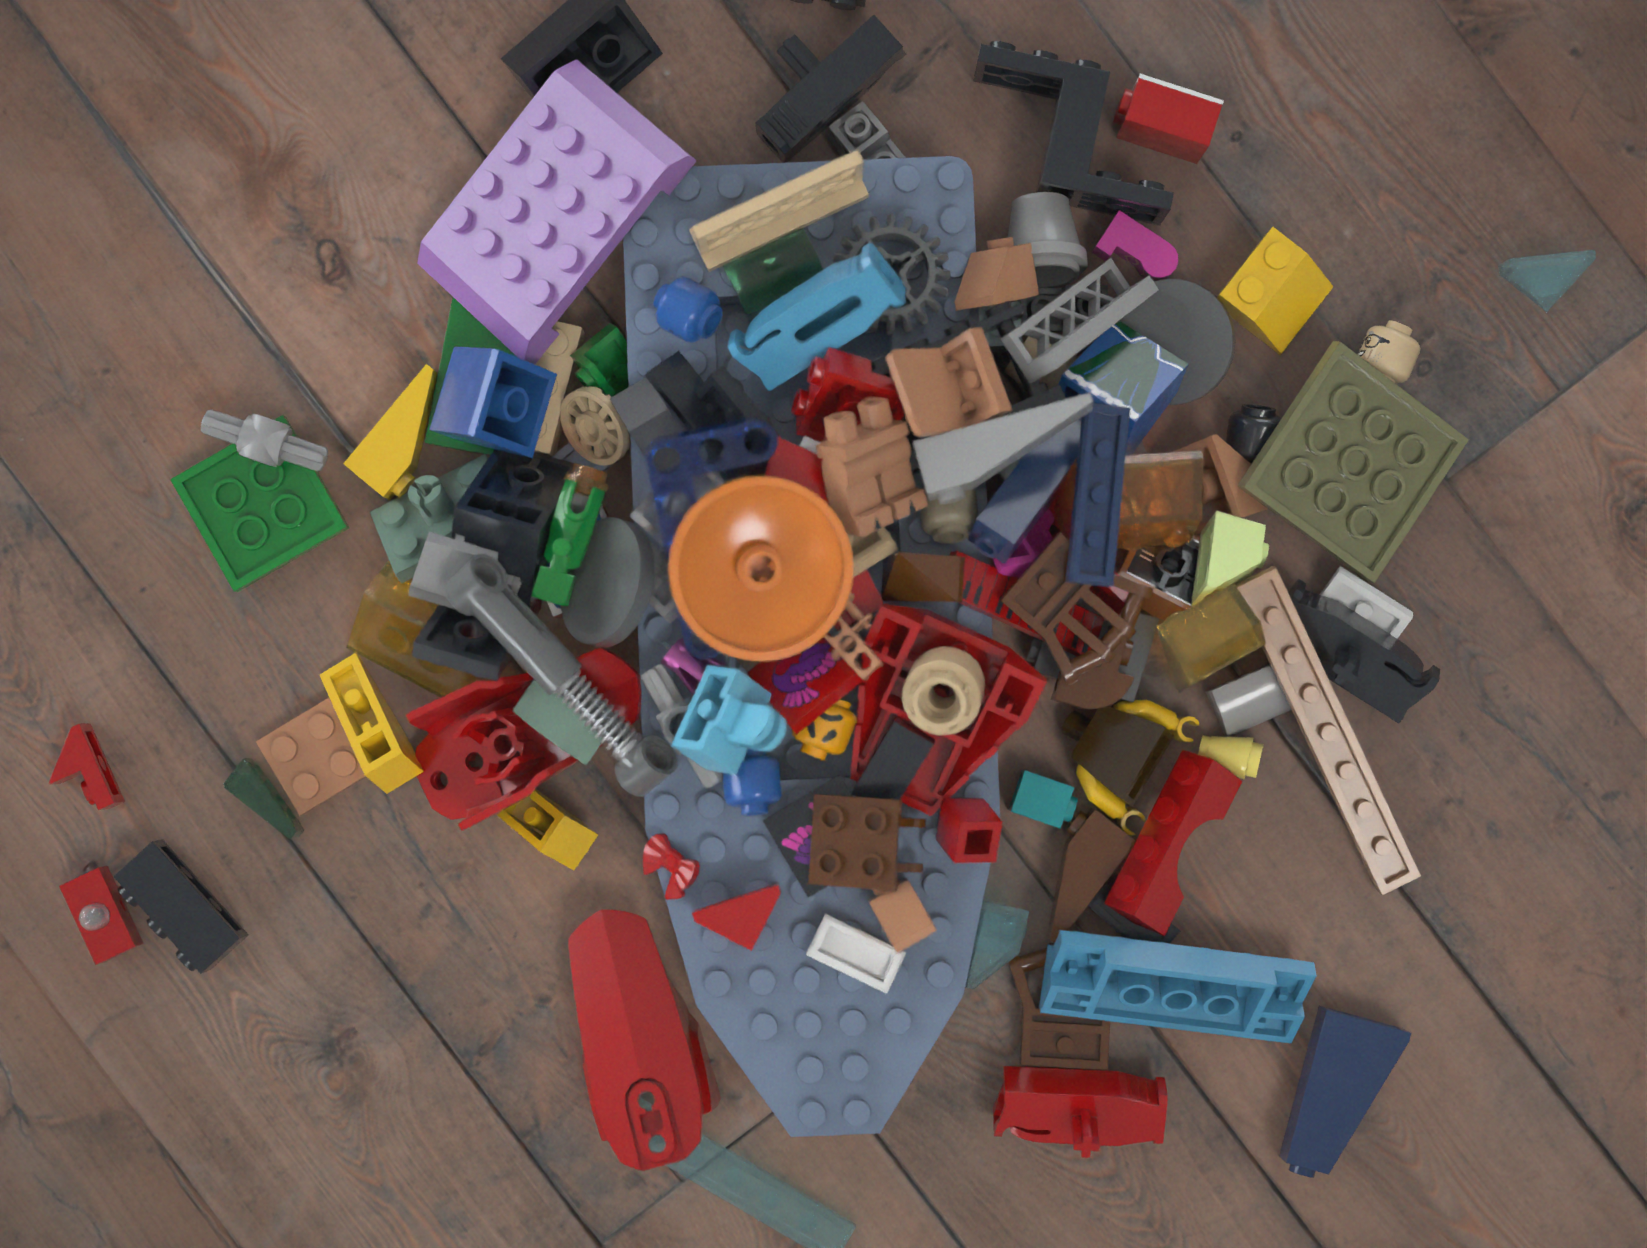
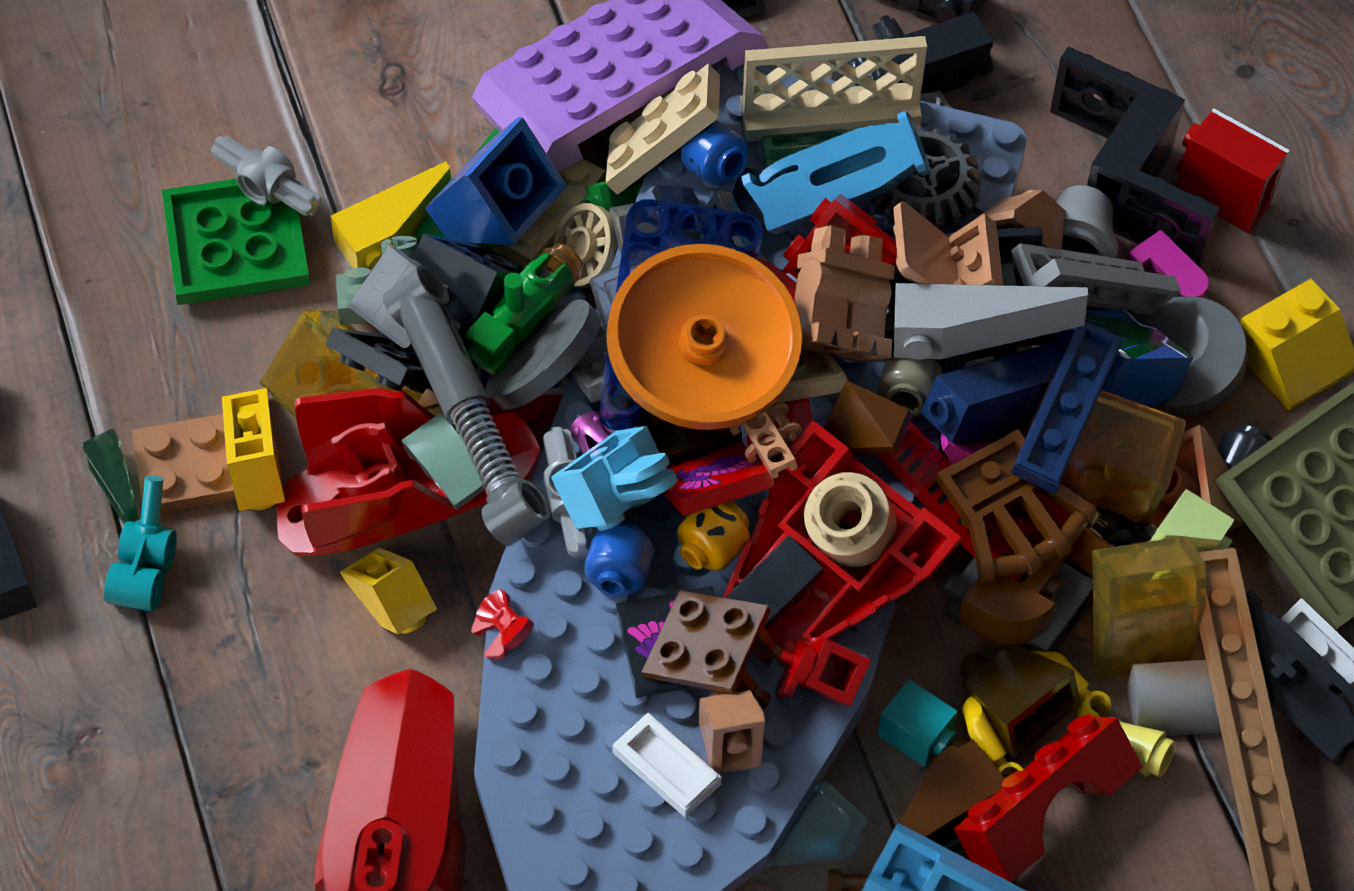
camera: 15 degrees right, 30 degrees down
red slope [692,883,781,951] -> none
none -> teal beam [104,475,177,612]
none -> tan plate [605,63,720,195]
none -> red piece [776,640,816,698]

